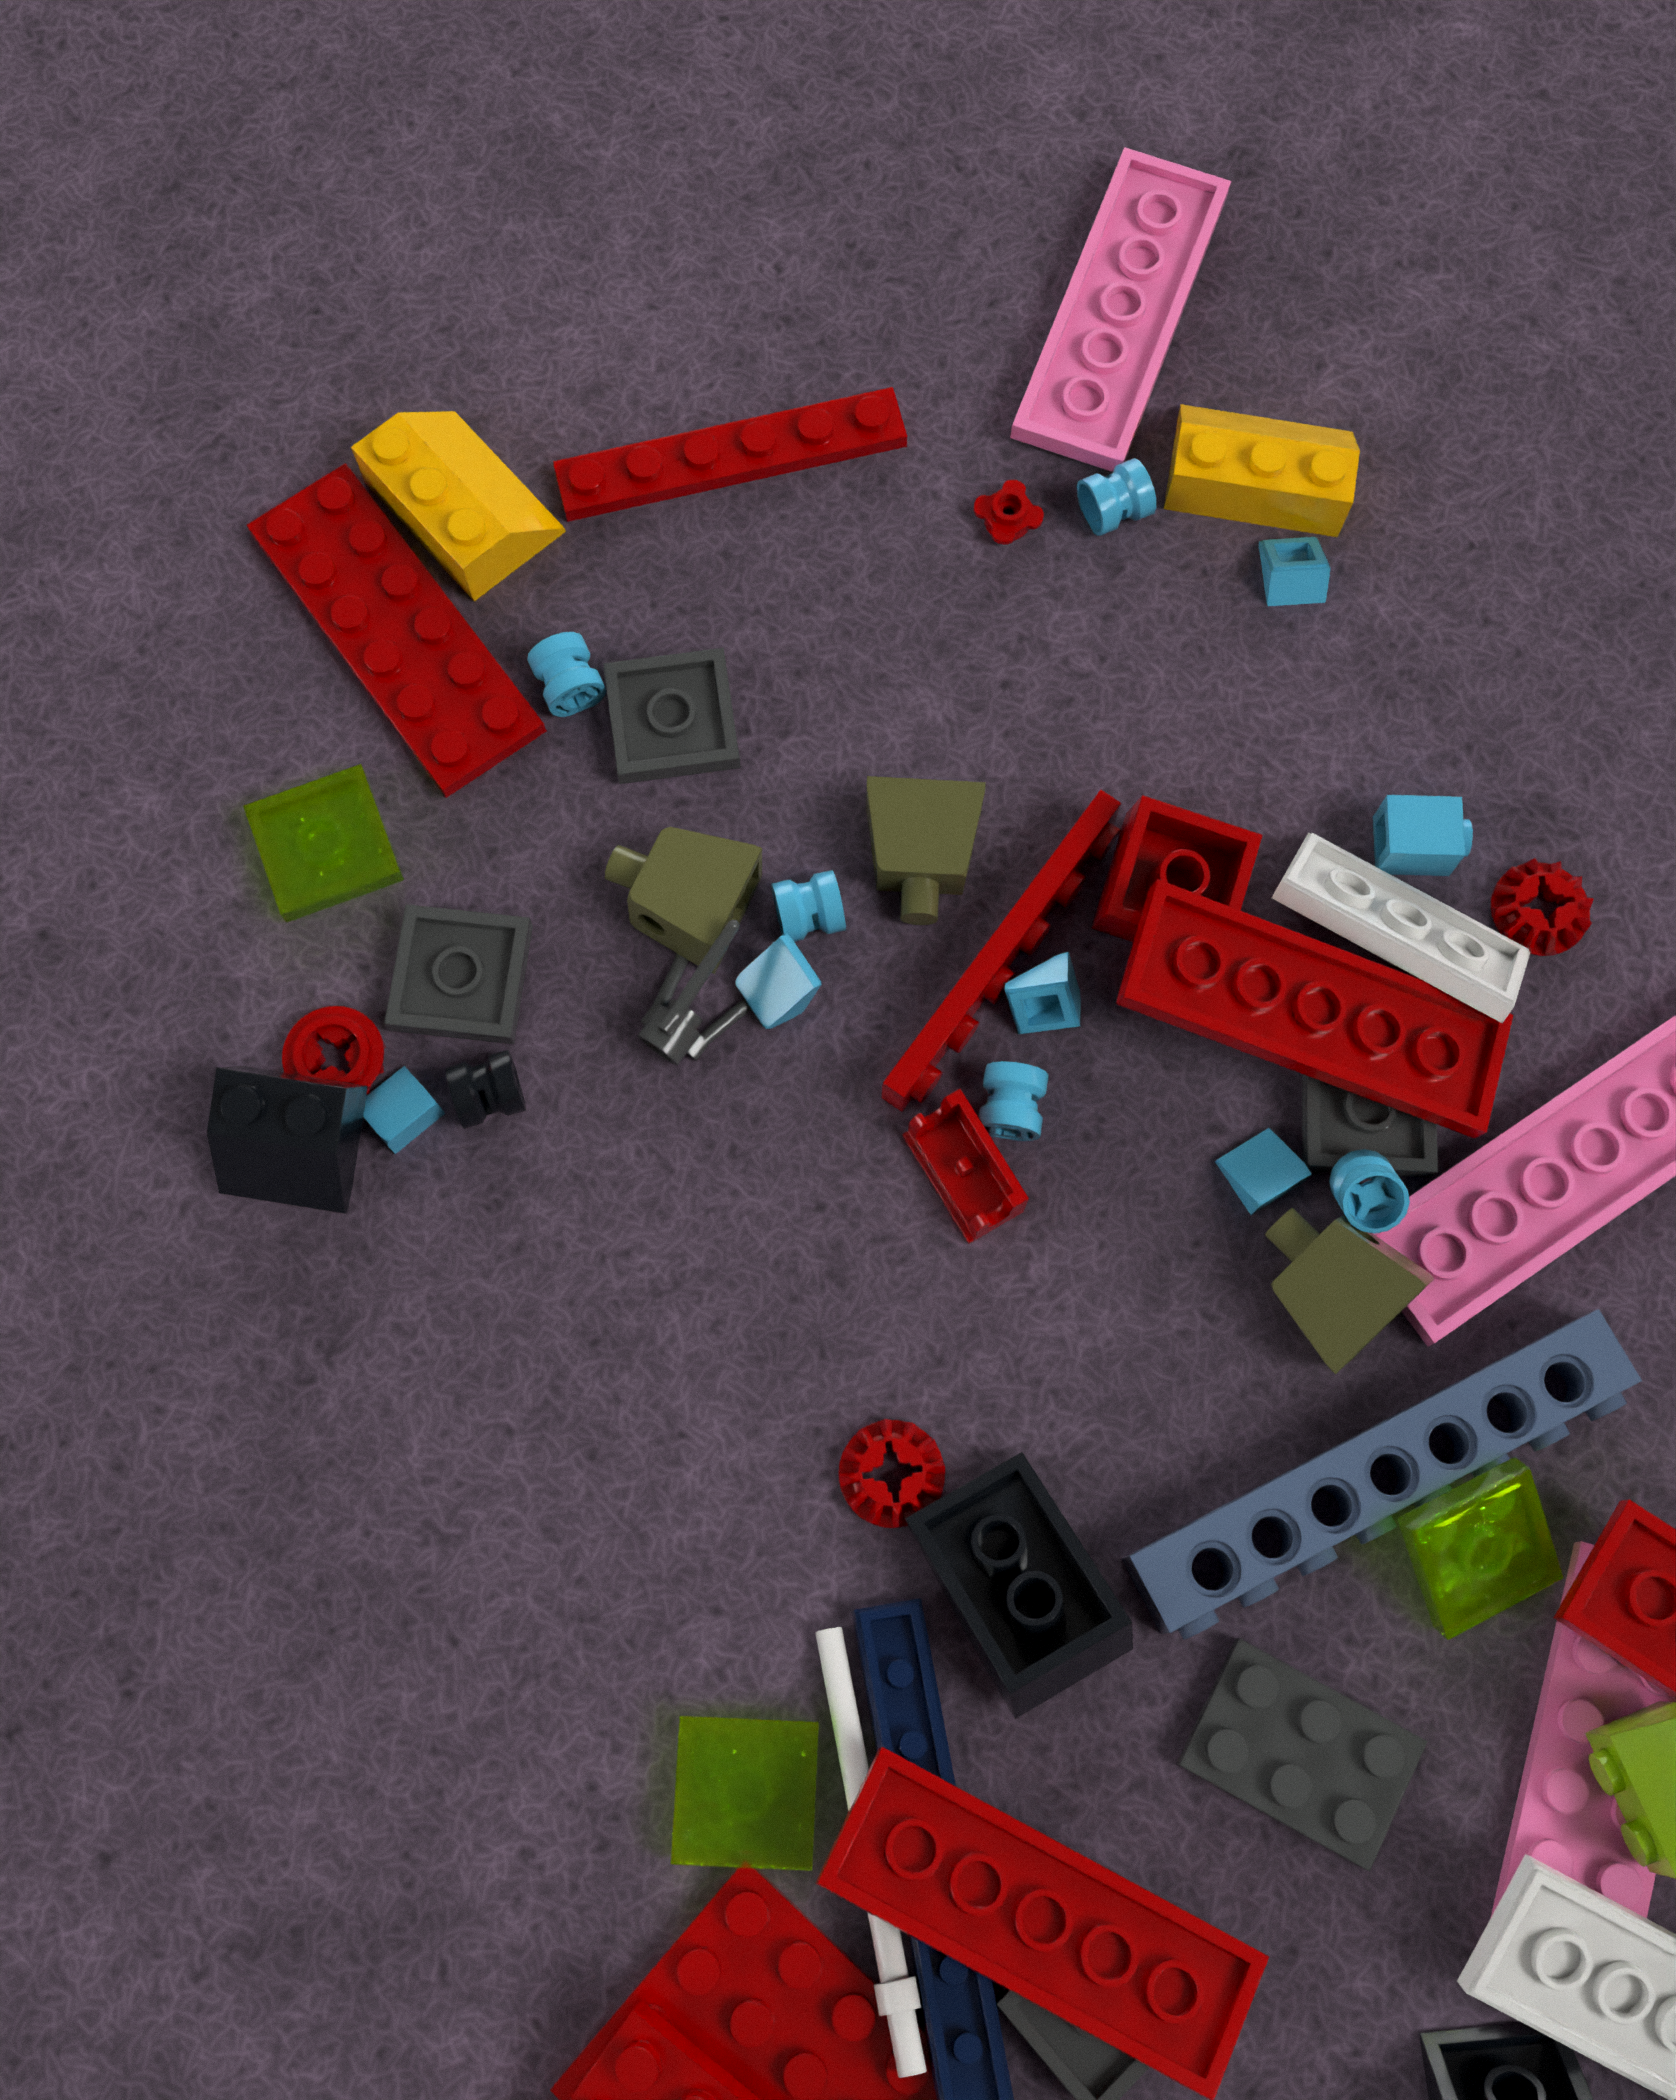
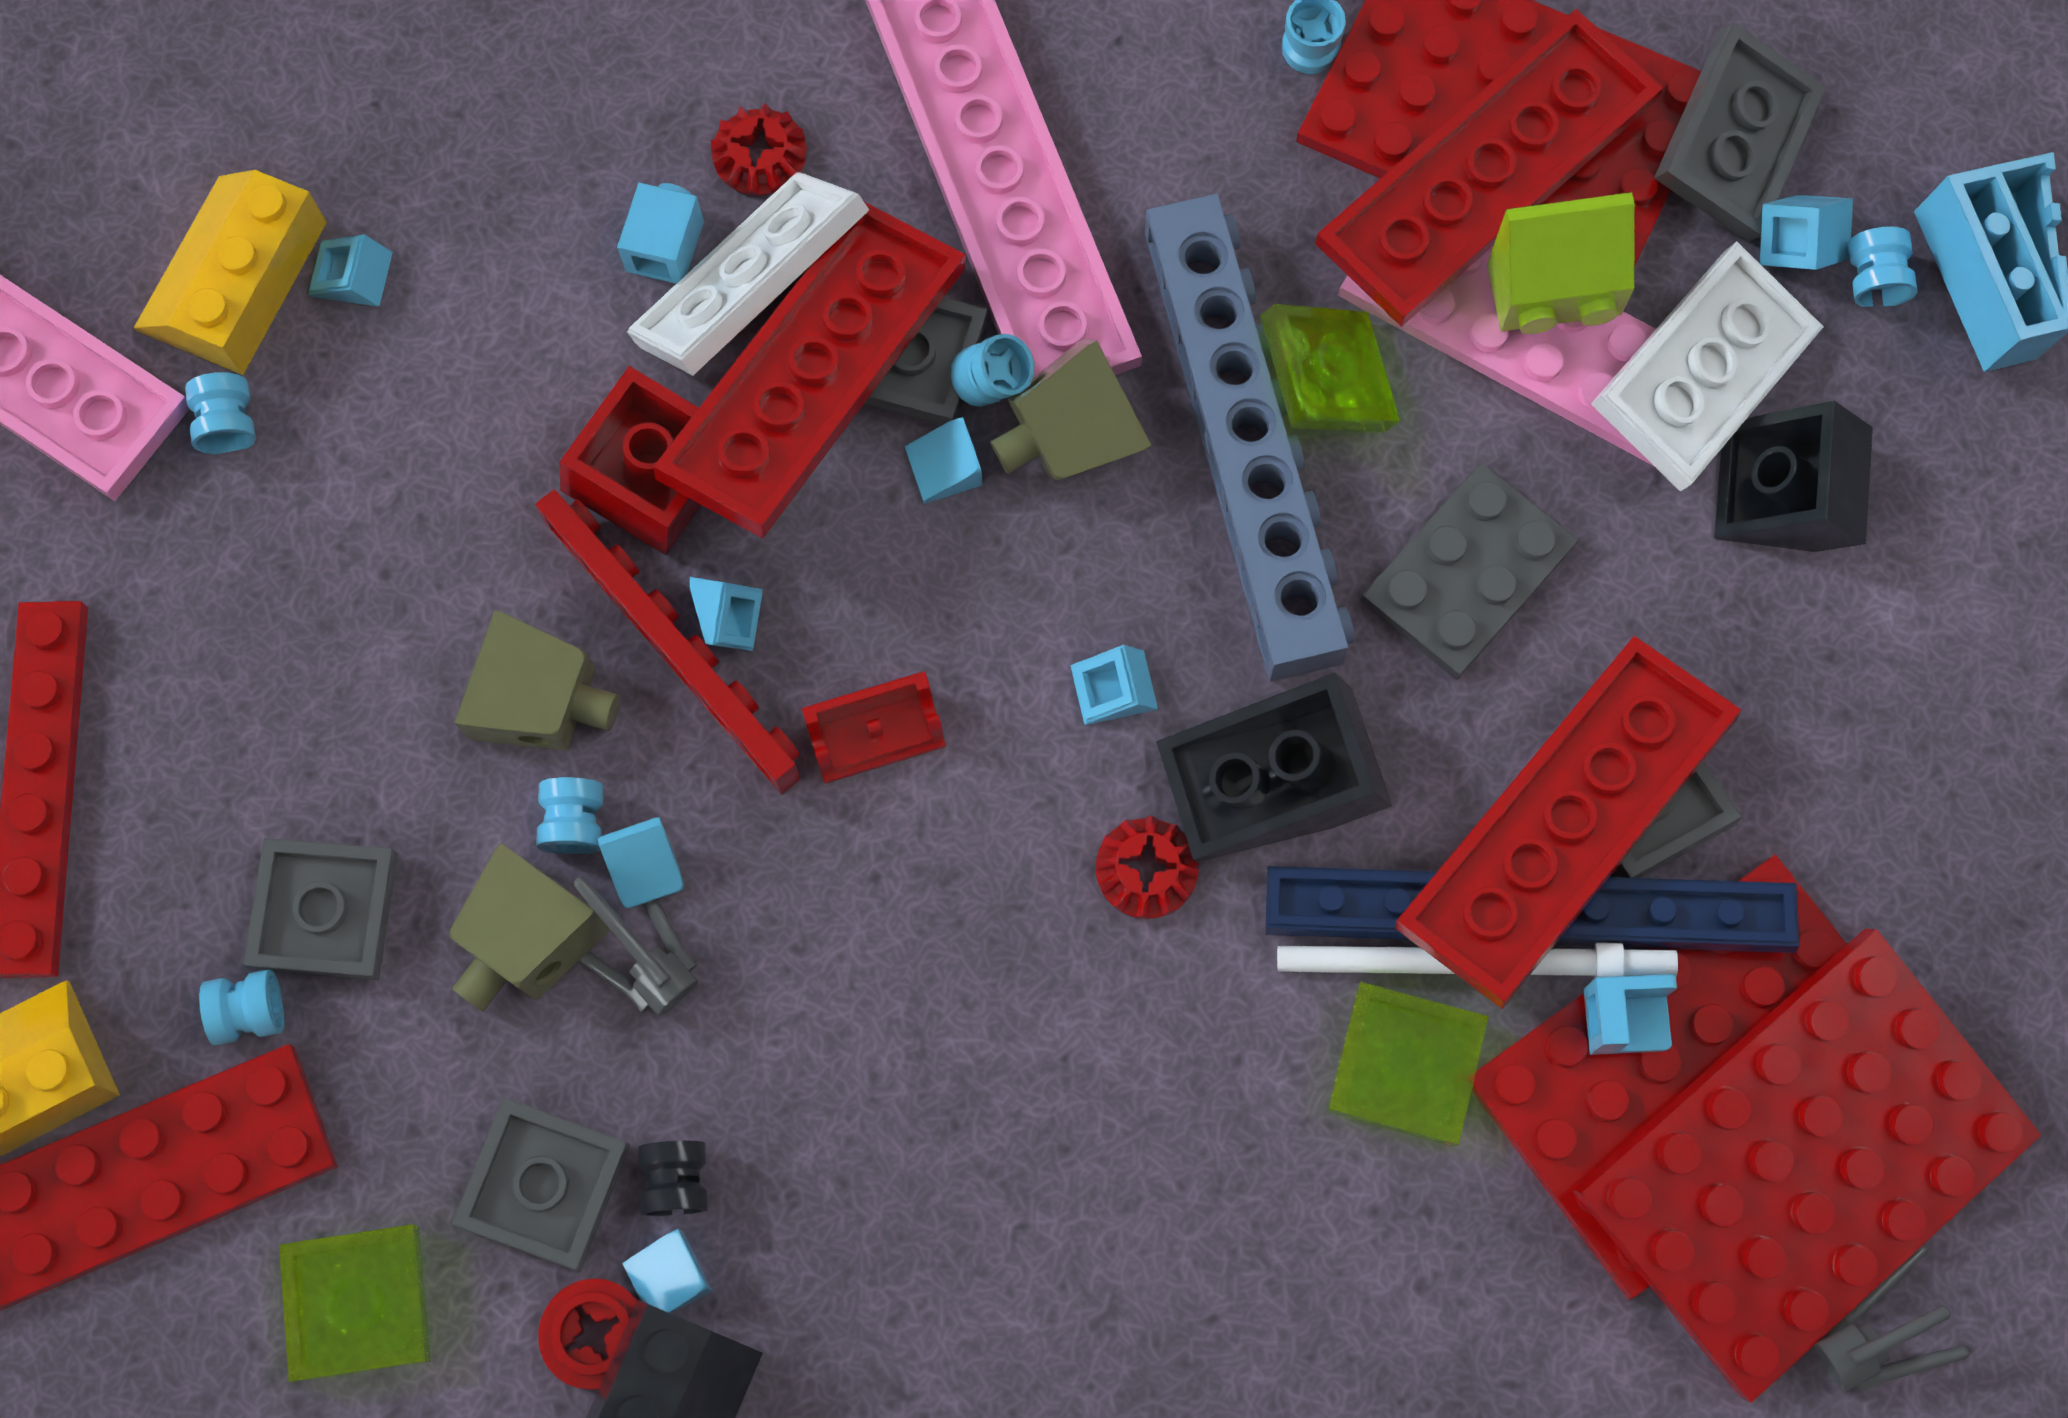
camera: 75 degrees left, 0 degrees up
red plate [974,480,1044,545] -> none
medium azure wheel [978,1061,1049,1141] -> none
none -> medium azure slope [1070,645,1158,725]
none -> medium azure panel [1584,974,1677,1055]

